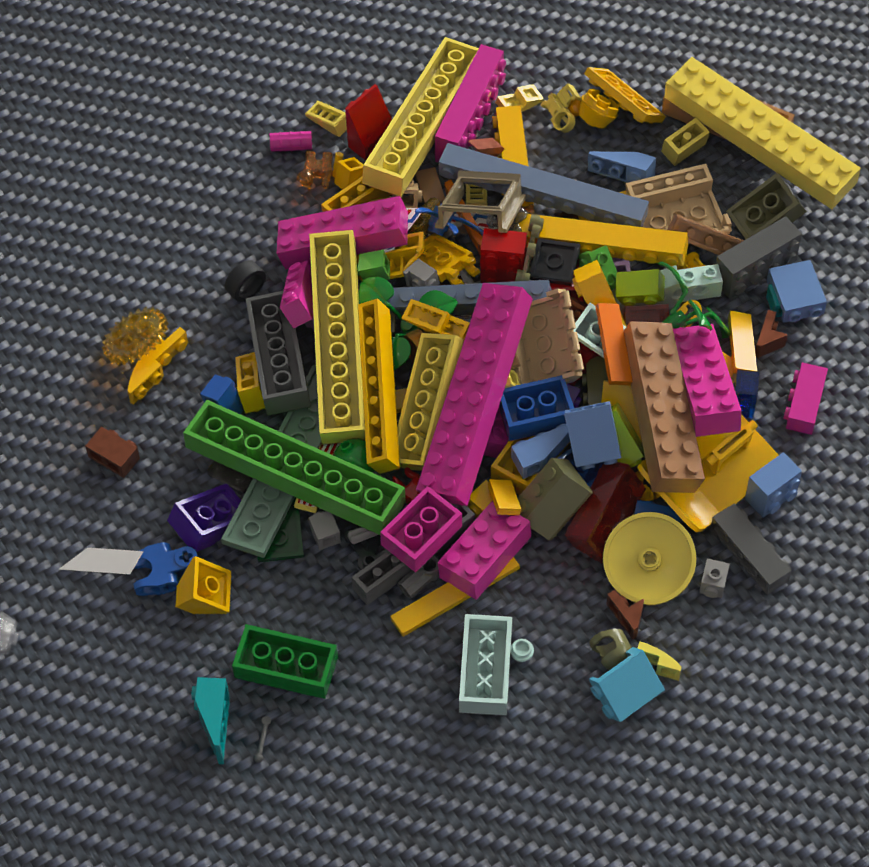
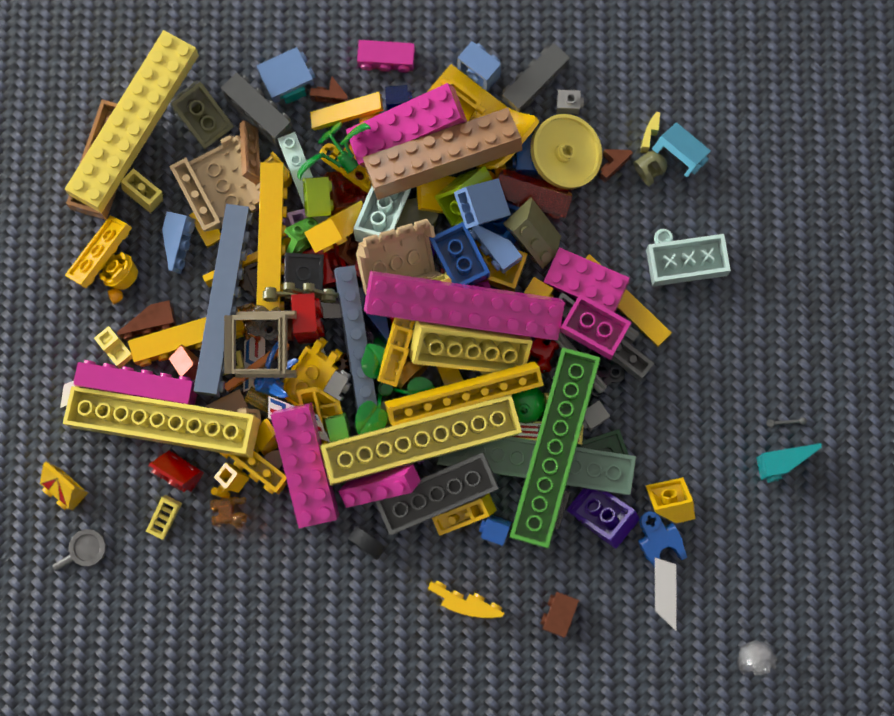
camera: 100 degrees left, 20 degrees up
clear yellow gear [102,307,169,365] -> none
green brick [232,624,338,699] -> none
dark pink axle [270,131,312,152] -> none
yellow tile [488,479,521,515] -> none
light yellow piece [541,83,581,133] -> none
orange tile [596,303,633,386] -> none
none -> yellow slope [40,461,88,510]
none -> flat silver piece [52,529,107,571]
none -> copper slope [117,300,177,340]

